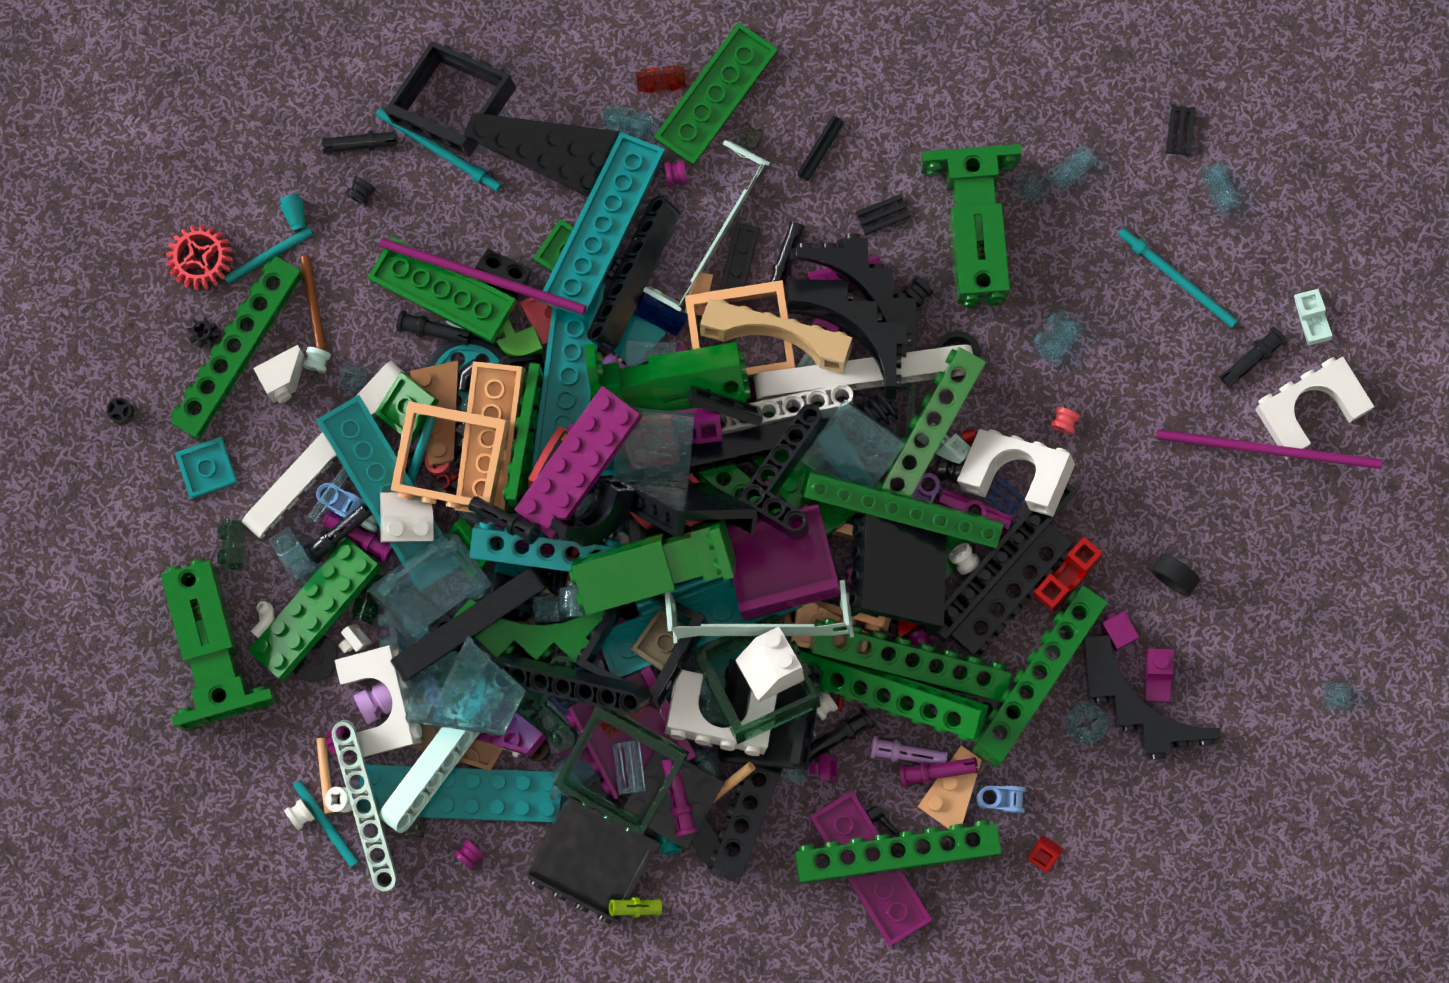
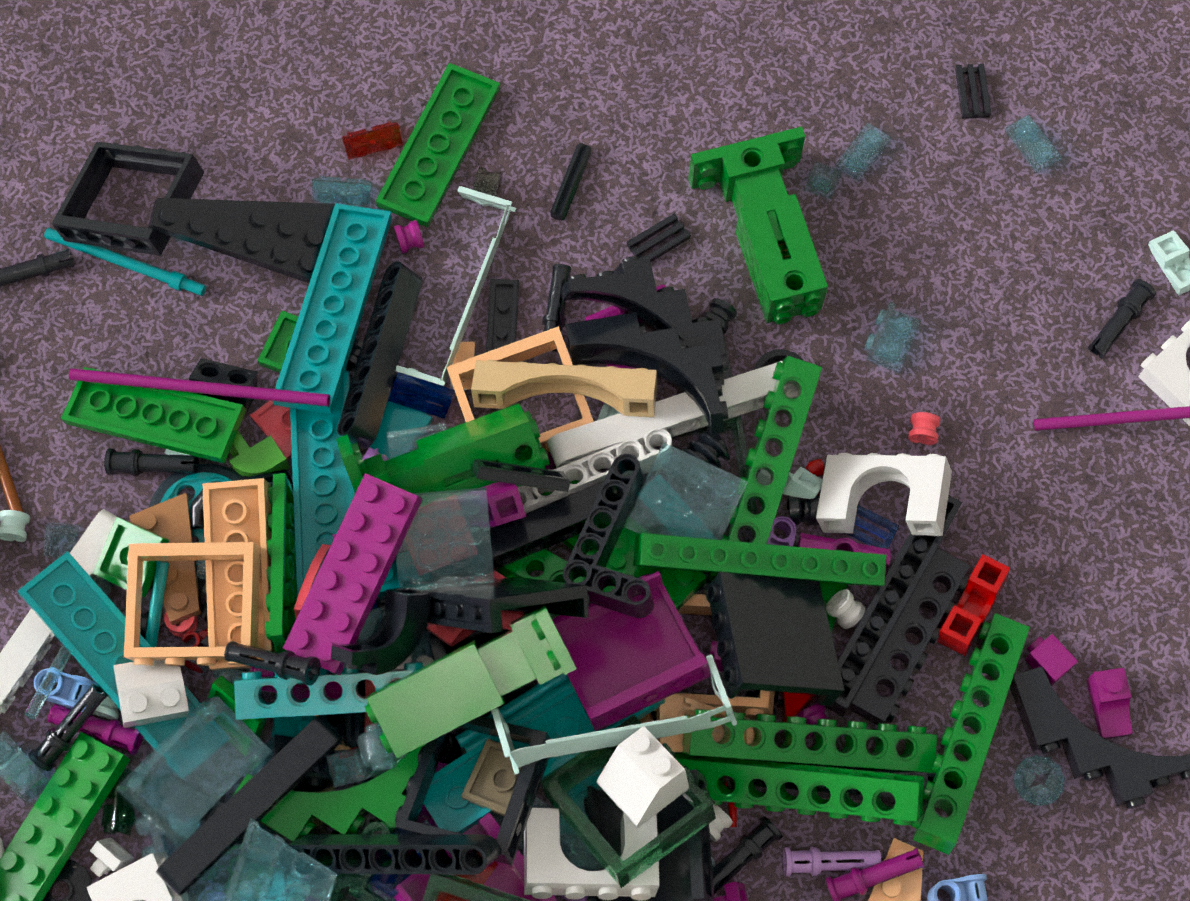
camera: 15 degrees left, 10 degrees down
black wheel [345,176,376,206] -> none
teal bar [1117,227,1238,328] -> none
black tyre [1150,554,1201,596] -> none

